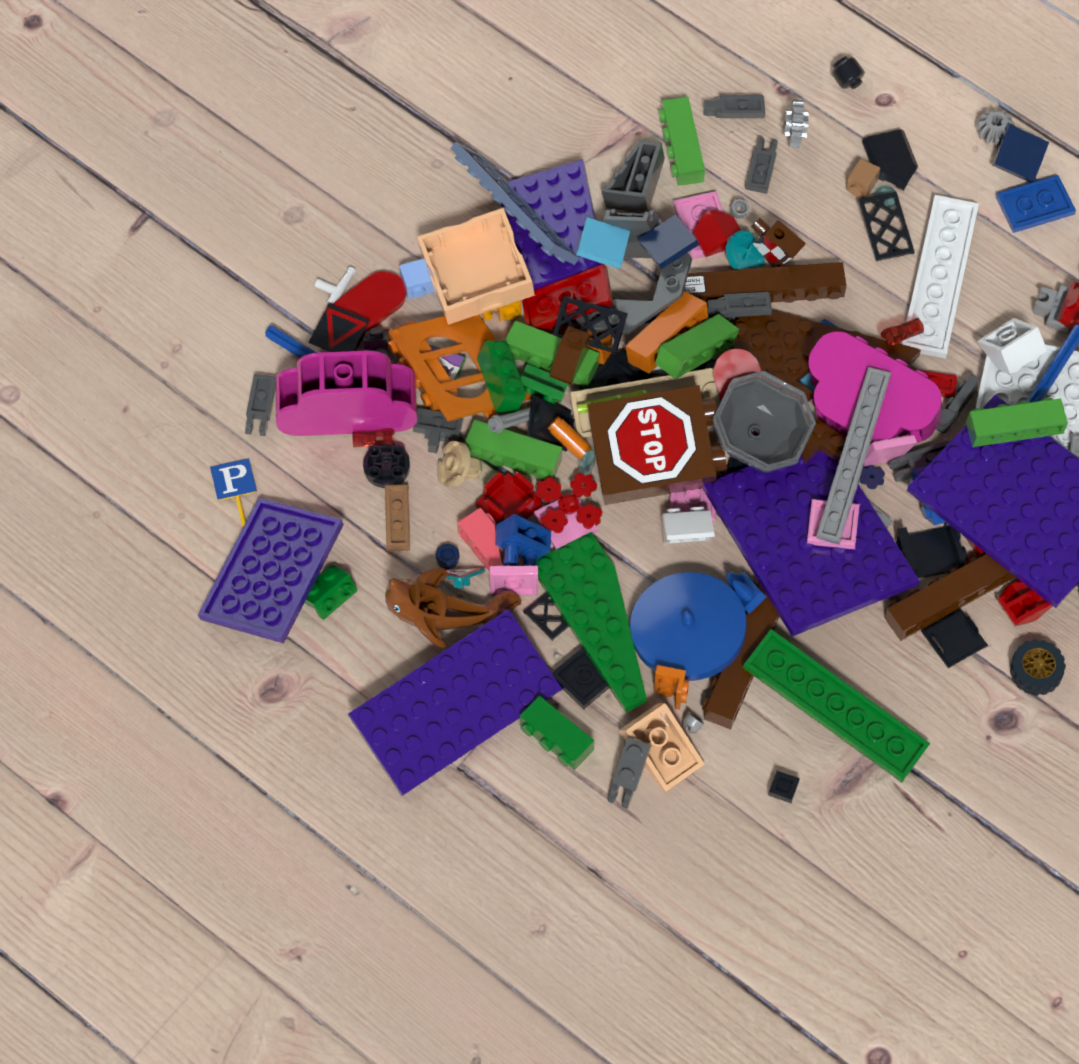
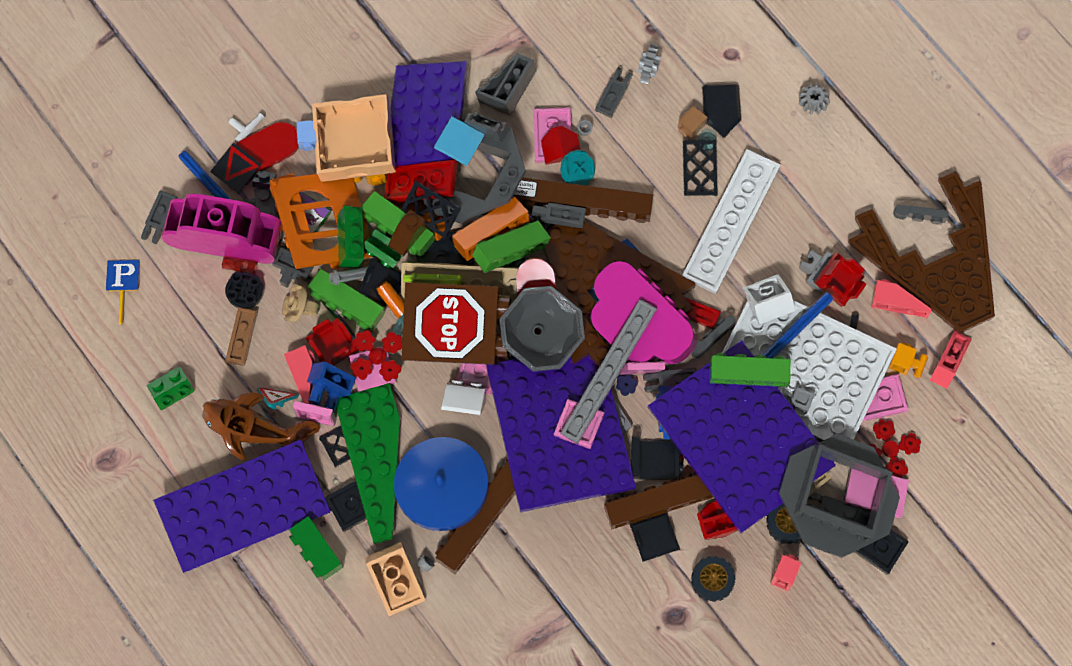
camera: 15 degrees right, 10 degrees up
dark purple plate [198,498,344,644] -> none
dark blue tile [436,544,460,569] -> none
sand blue plate [450,142,580,265] -> none
dark grey hinge [608,736,652,809] -> none
dark blue tile [638,214,699,269] -> none
orange bracket [654,665,689,710] -> none
bright green brick [658,97,705,186] -> none
dark grey hinge [703,95,765,118] -> none
blue tile [727,571,766,614] -> none
green plate [742,629,930,783] -> none
reddish brown torso [750,217,806,267] -> none
black plate [768,771,800,803] -> none
black head [832,56,865,90] -> none
clear red bar [880,317,924,347] -> none
dark blue tile [992,124,1049,183] -> none
blue tile [996,175,1076,233] -> none

